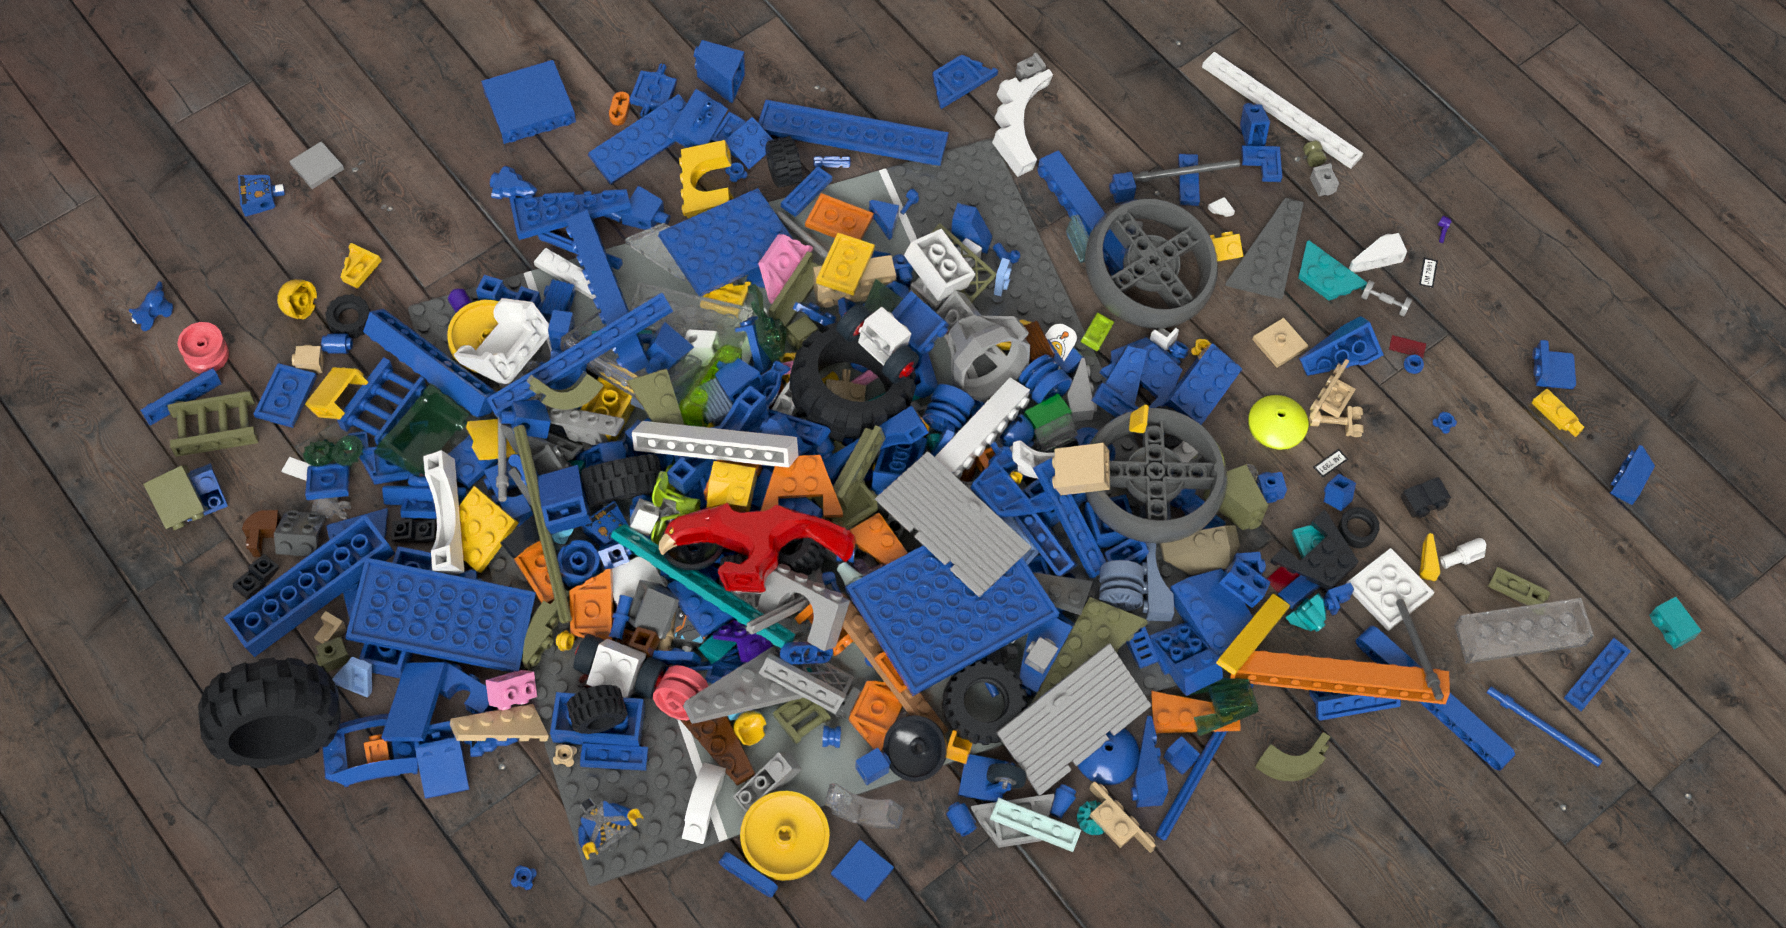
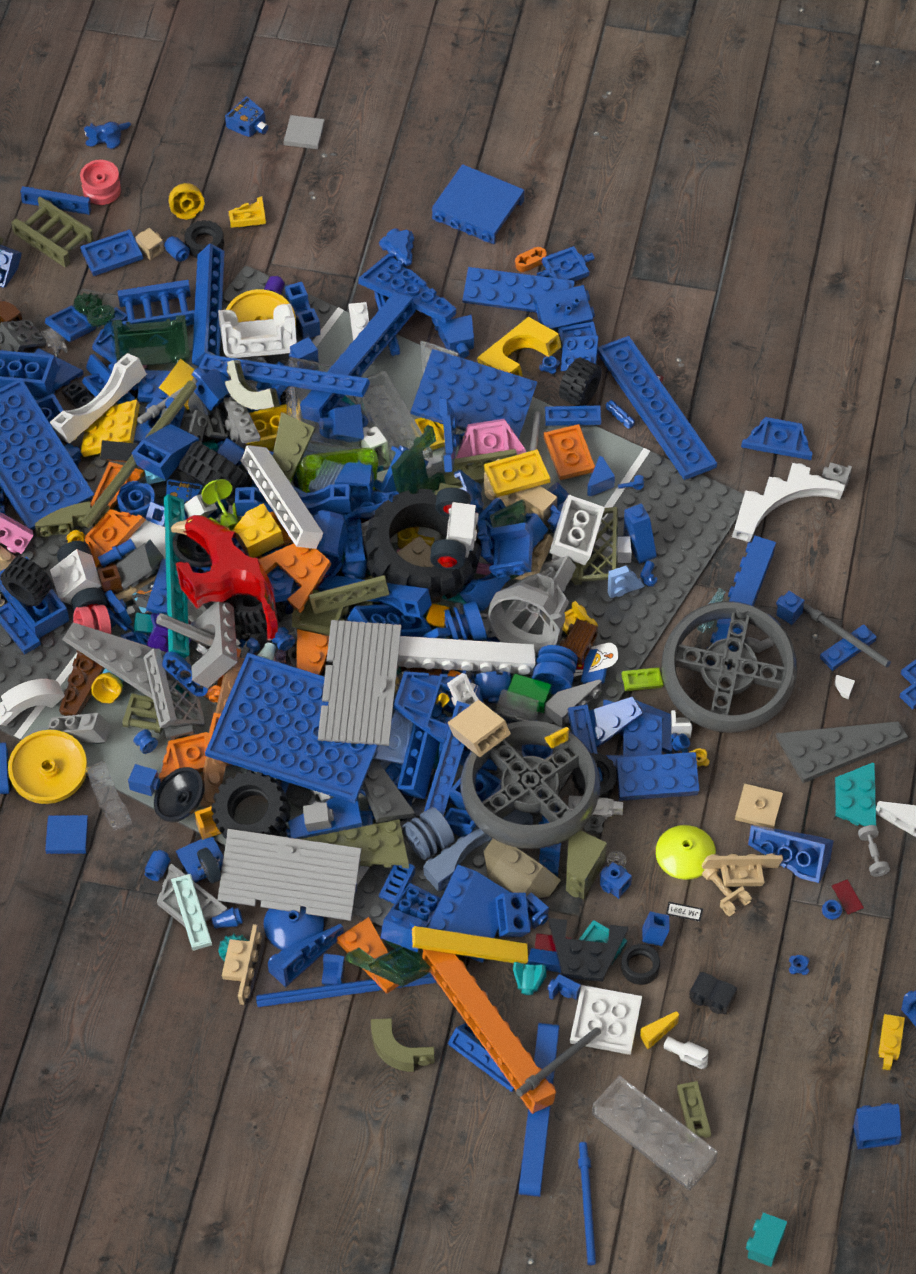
camera: 55 degrees right, 5 degrees down
white sticker [281,457,314,480] -> none
yellow panel [305,367,368,419] -> none
blue brick [538,279,576,323] -> none
blue slope [694,40,745,103] -> none
yellow bracket [1209,231,1243,261] -> none
blue plate [1564,638,1631,711] -> none
none -> blue wing [439,398,460,472]

